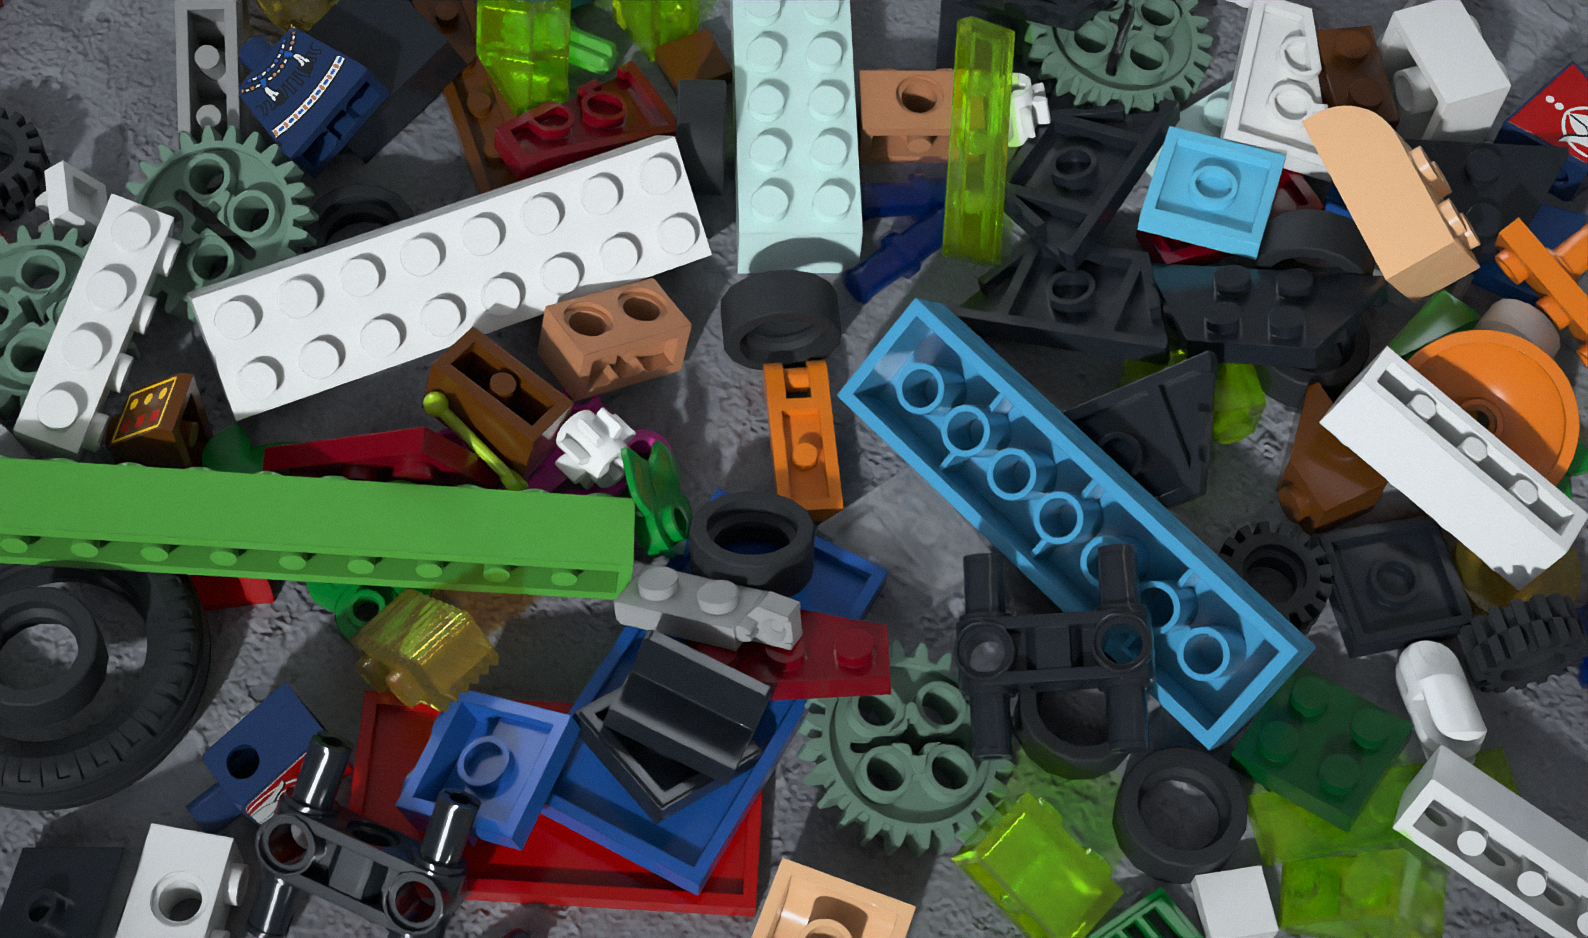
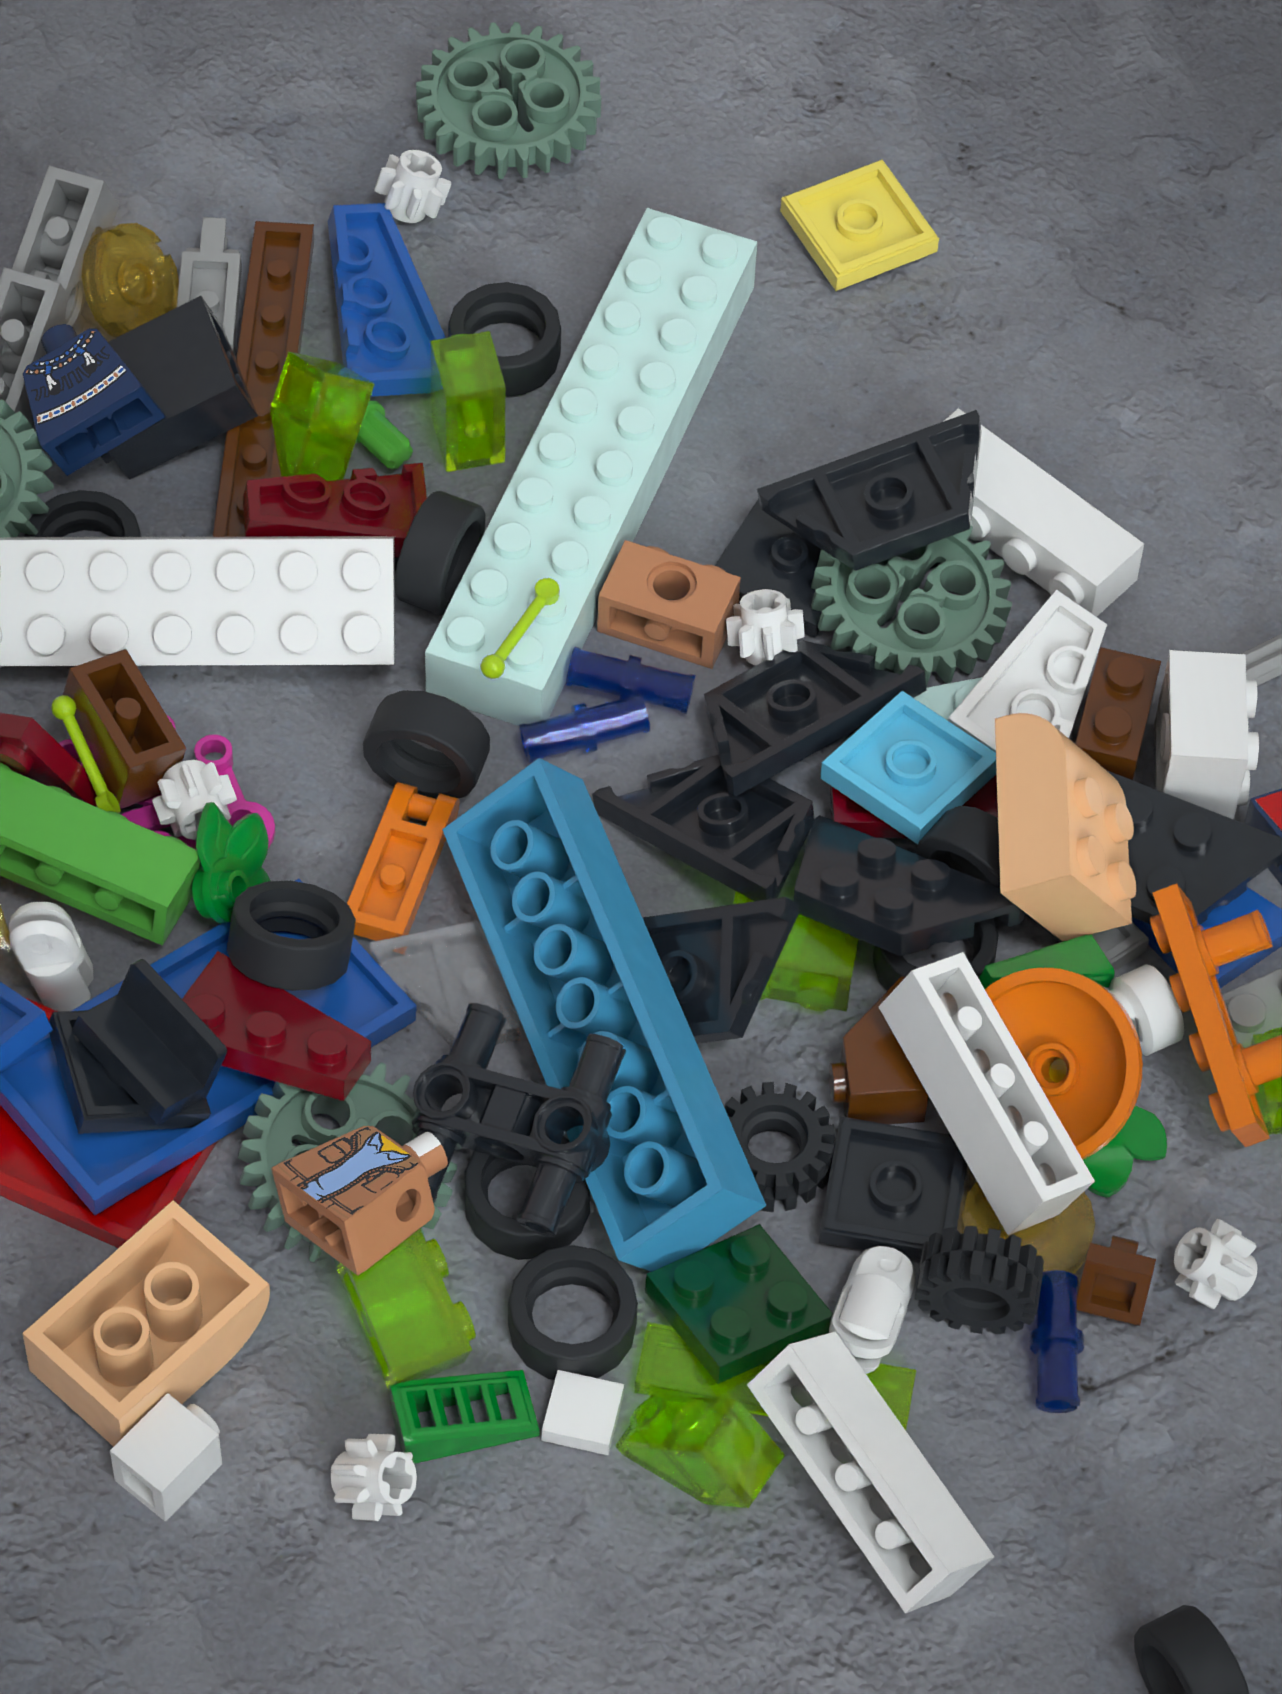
camera: 25 degrees right, 5 degrees down
nougat brick [537,278,692,402] -> none
light grey hinge [614,564,803,651] -> none
reddish brown tile [655,28,733,97] -> none
clear neon green tile [942,16,1015,267] -> none
none -> white arm [9,902,94,1012]
none -> nougat torso [271,1126,448,1276]
none -> lime hinge [480,578,560,679]

